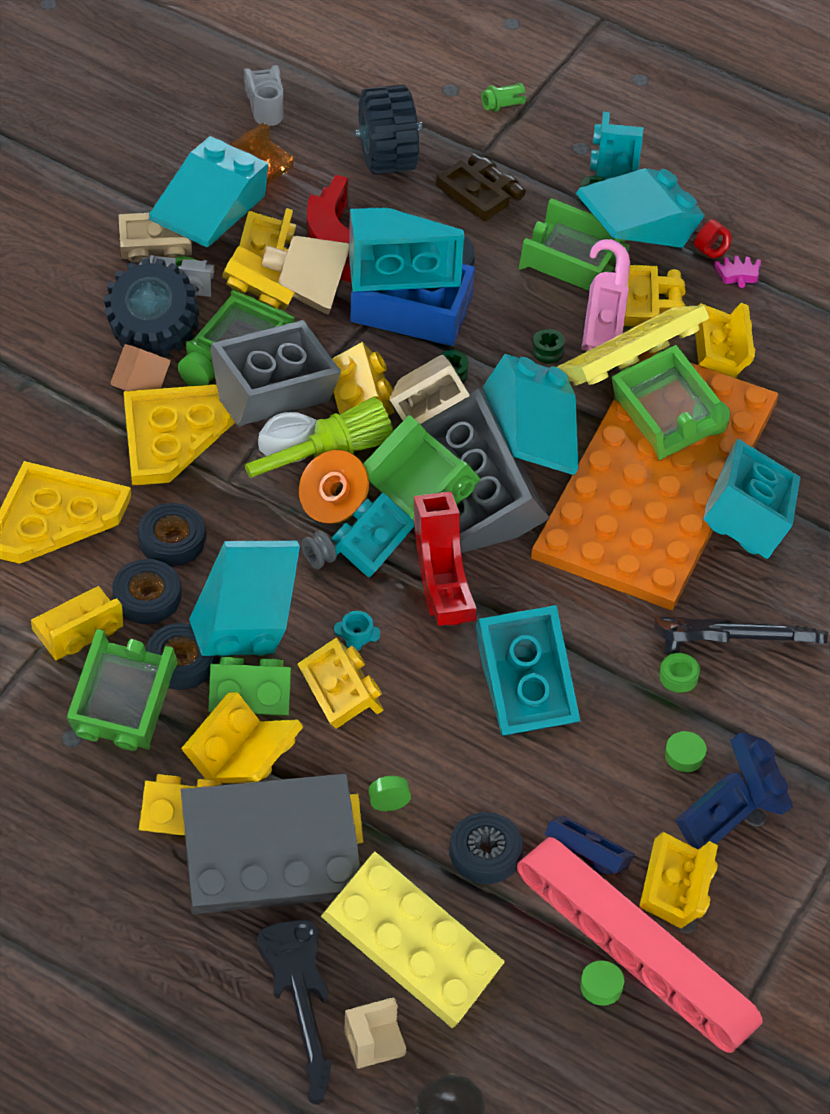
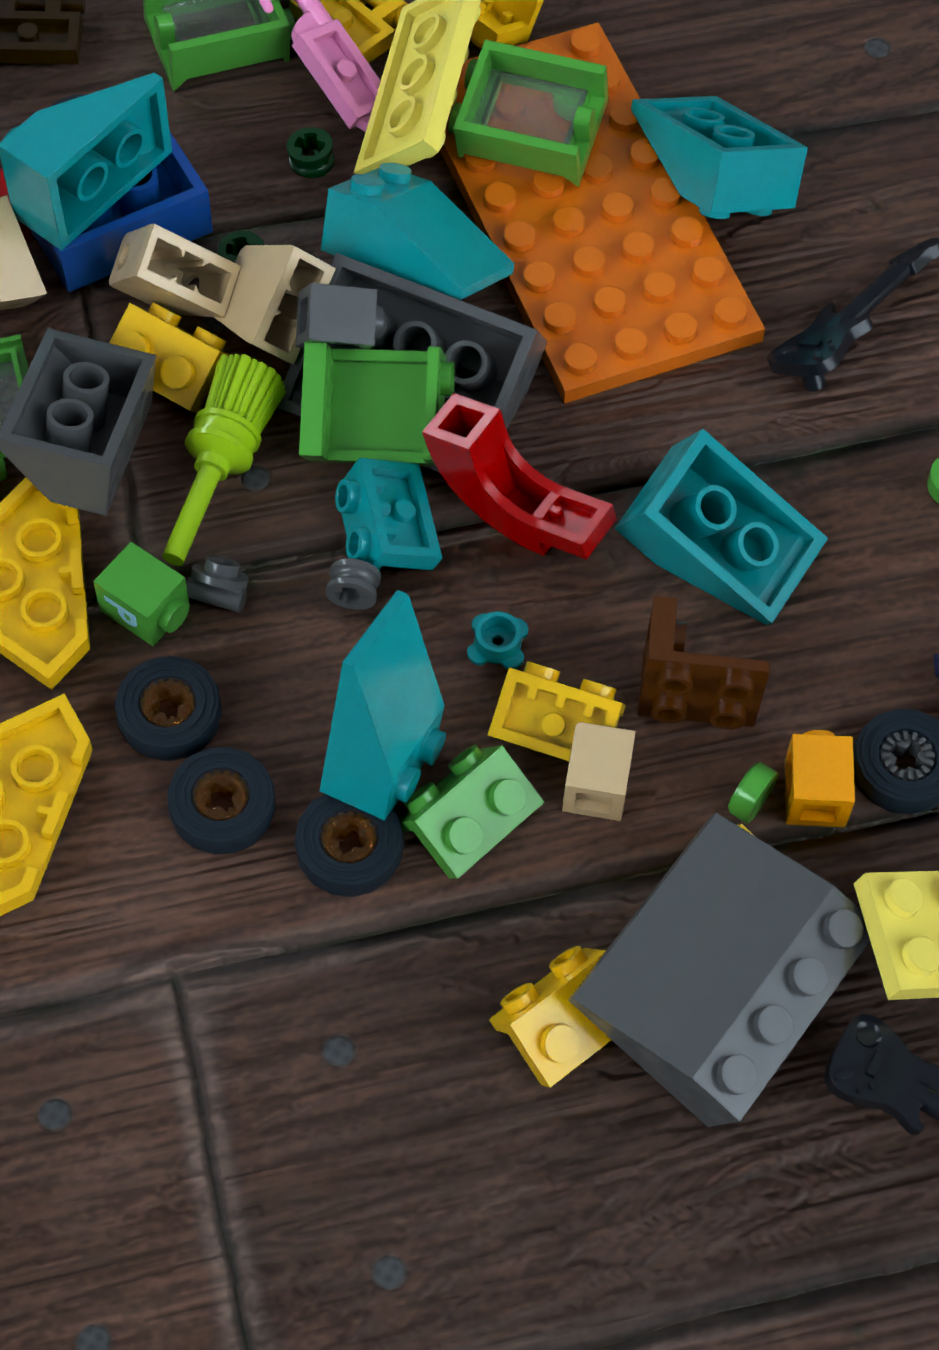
camera: 45 degrees left, 10 degrees up
yellow bracket [31,586,124,660] -> none
window [67,629,178,751] -> none
yellow bracket [181,692,303,784] -> none
white hat [258,412,316,463] -> none
orange dish [299,450,369,524] -> none
bright green tile [659,653,700,693] -> none
none -> bright green brick [93,542,190,646]
none -> tan torso [109,224,241,318]
none -> dark grey plate [186,556,249,613]
none -> dark grey brick [296,283,384,349]
none -> tan panel [562,722,636,821]
none -> reddish brown bracket [638,596,770,730]
none -> light orange brick [785,730,855,828]

